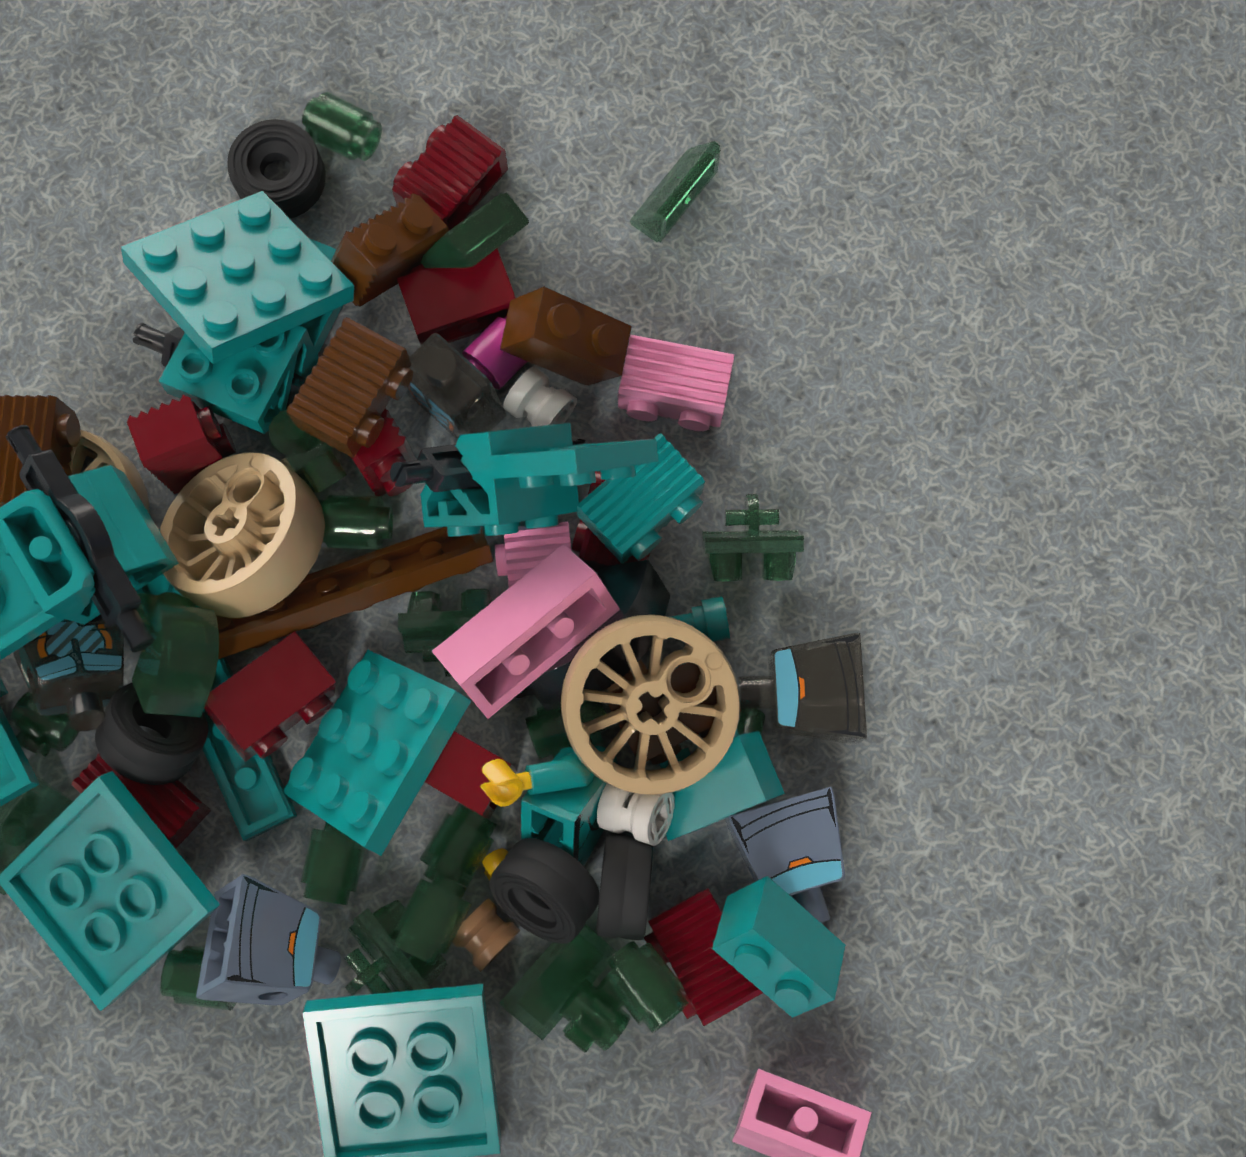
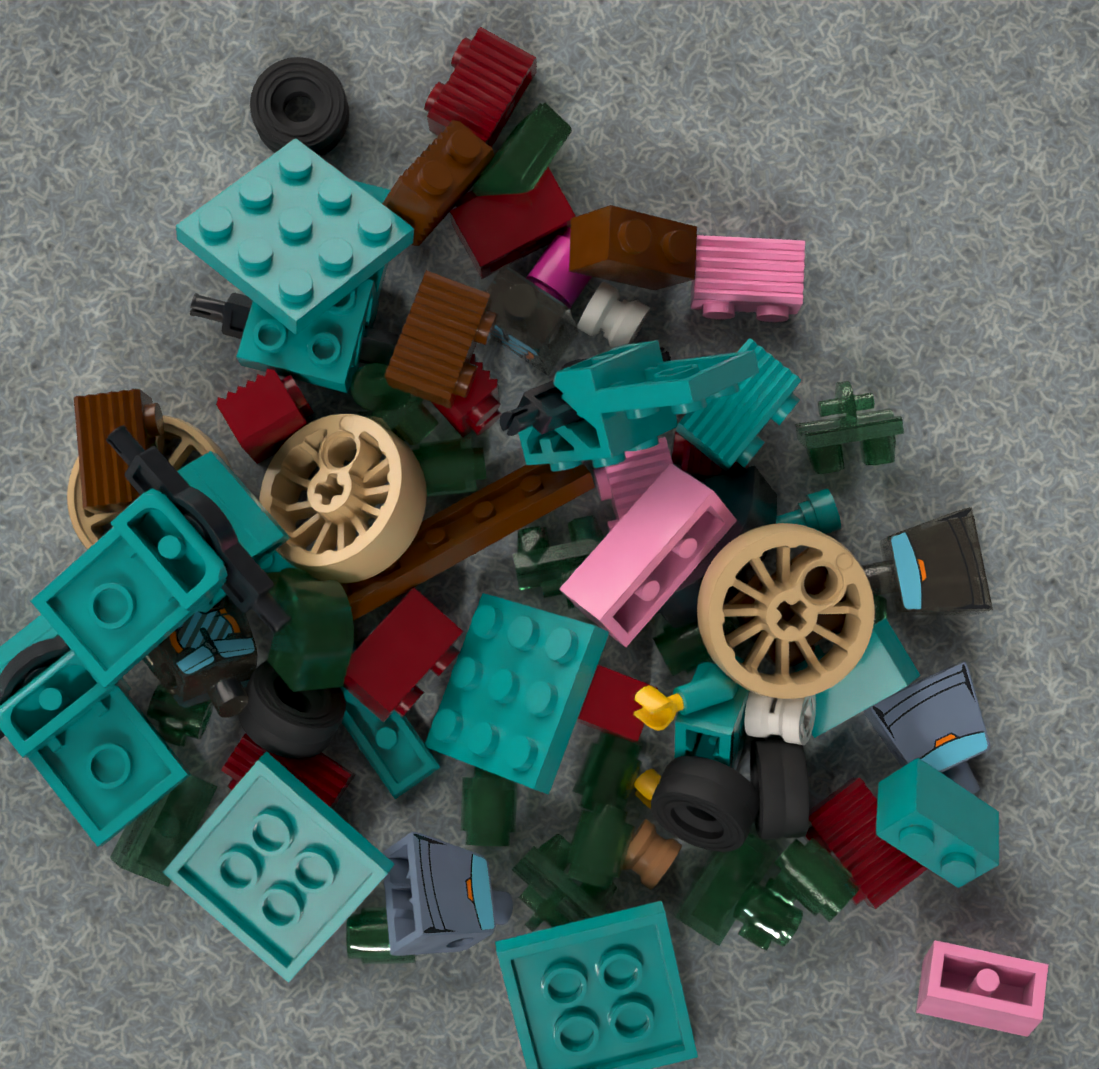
camera: 10 degrees left, 5 degrees up
clear green brick [302,92,382,161] -> none
clear green slope [630,141,721,242] -> none

